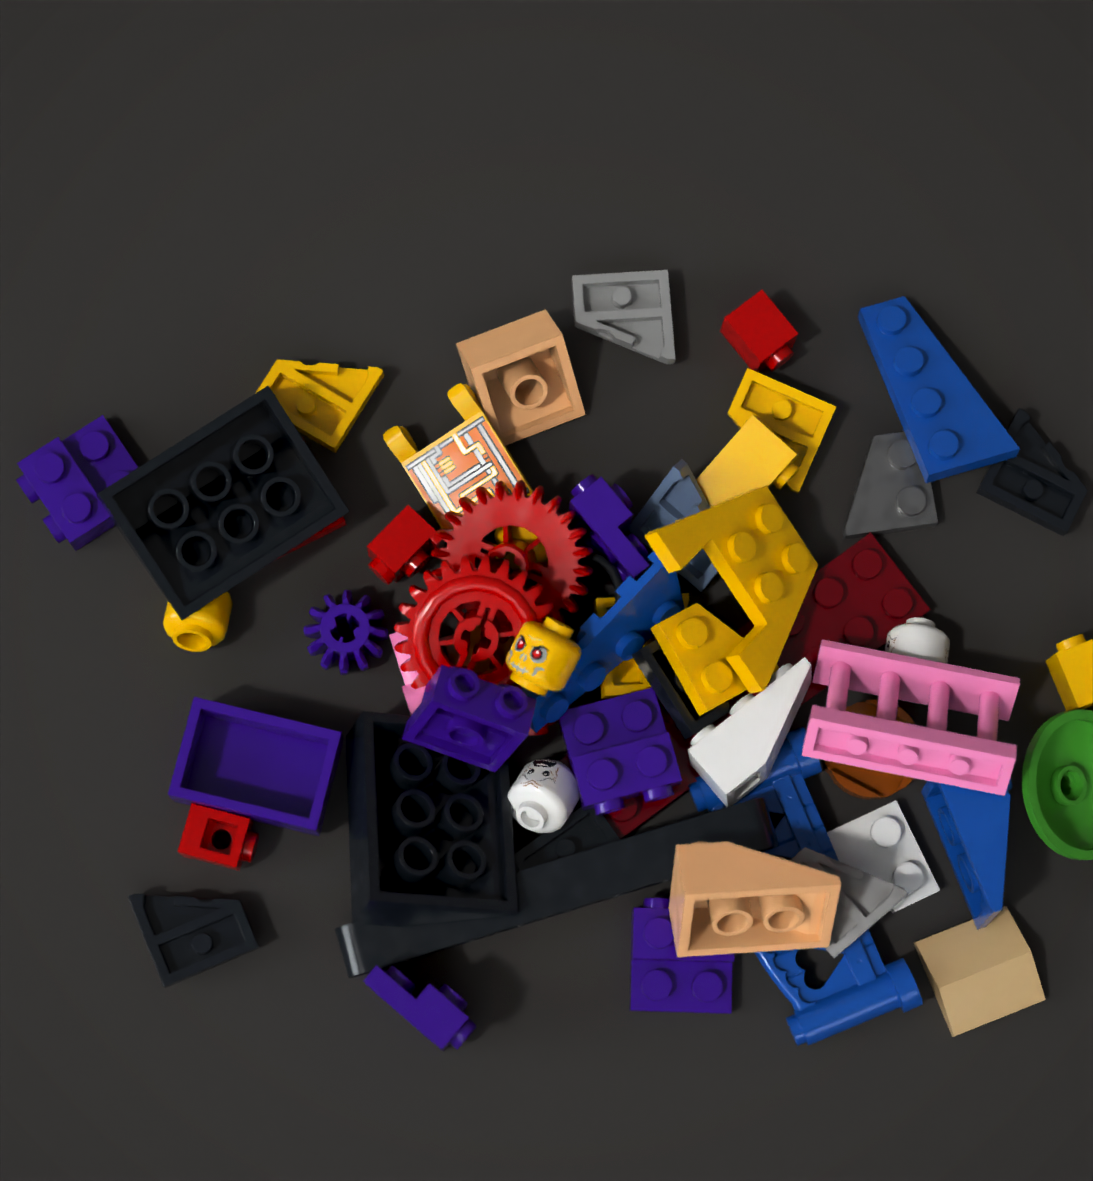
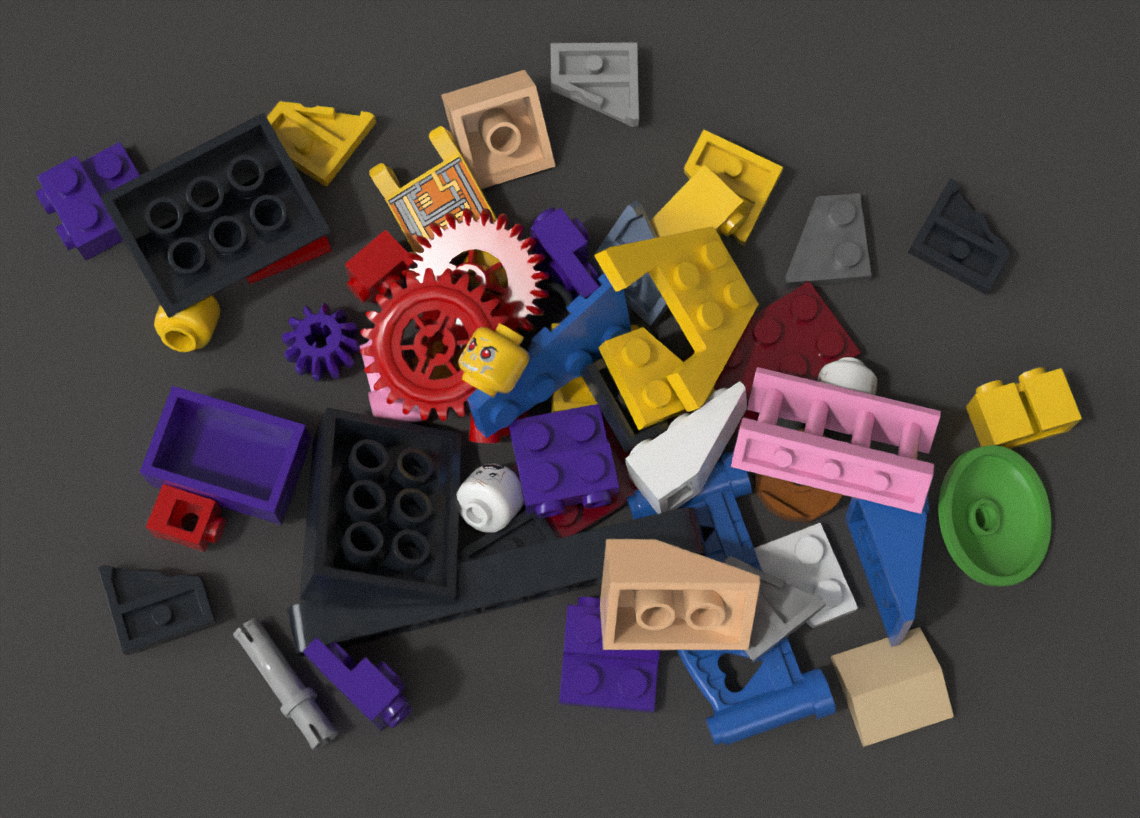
camera: 10 degrees right, 5 degrees down
dark purple plate [402,665,537,773] -> none
red brick [720,289,799,373] -> none
blue wing [857,296,1020,483] -> none
none -> light grey pin [233,617,339,751]

